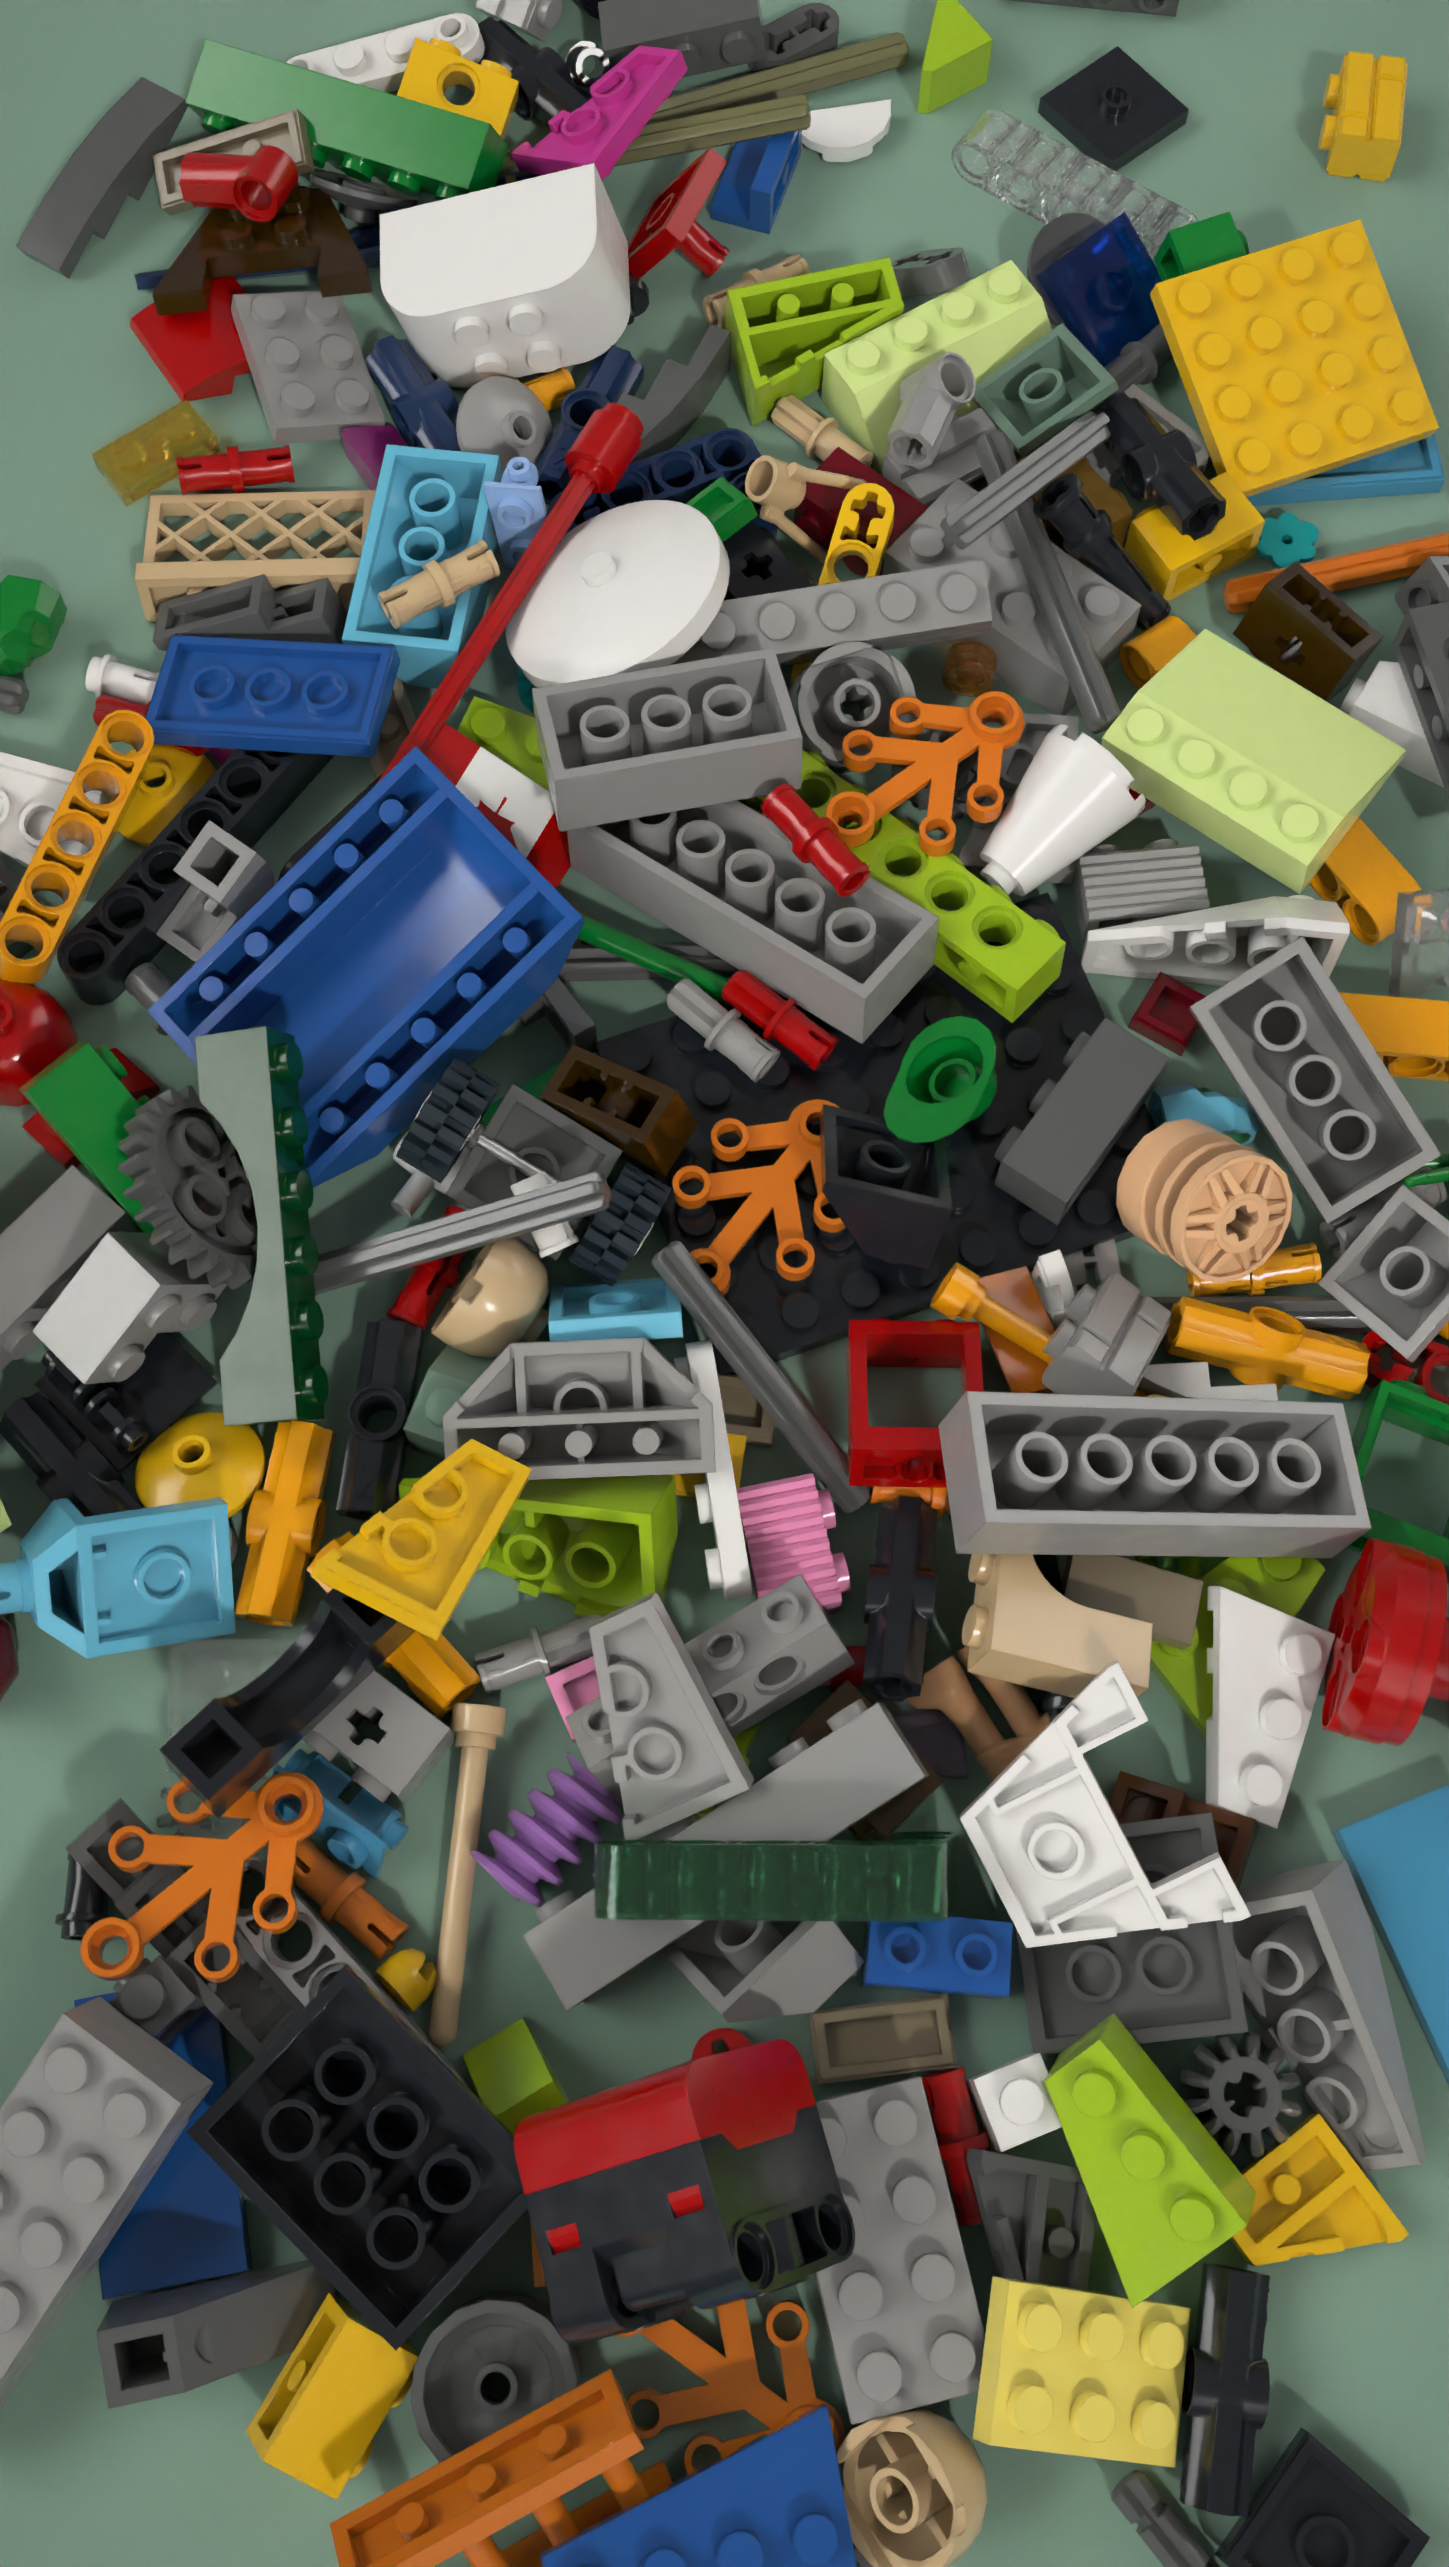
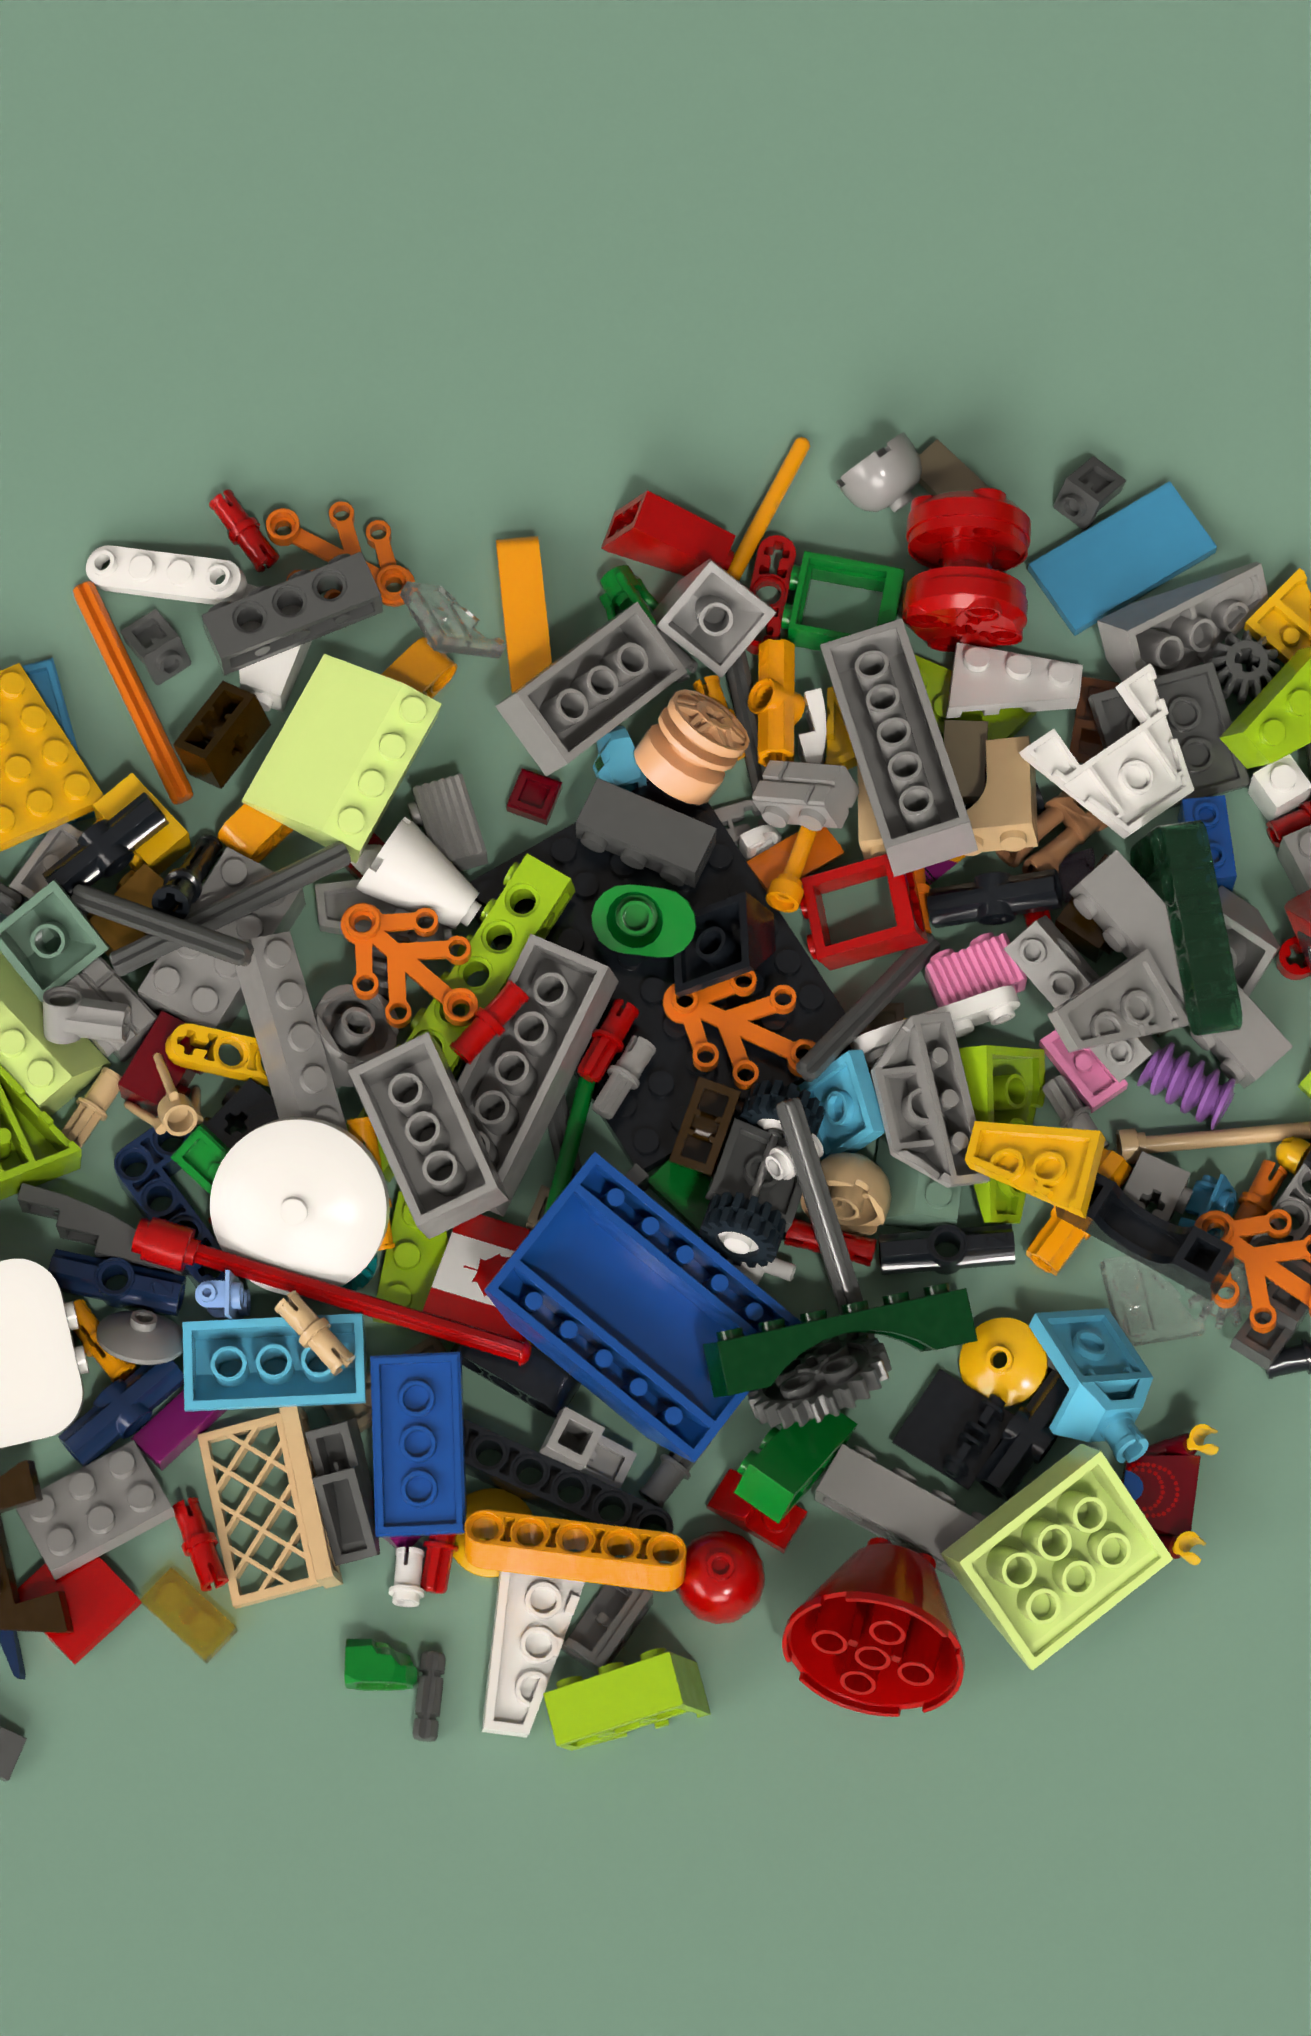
camera: 100 degrees left, 0 degrees up
brick [32,1232,228,1384] -> none
light orange piece [234,1420,336,1628] -> none
dark tan tile [808,1994,958,2084] -> none
white wedge [1080,895,1350,986] -> none
teal plant [1256,512,1319,569] -> none

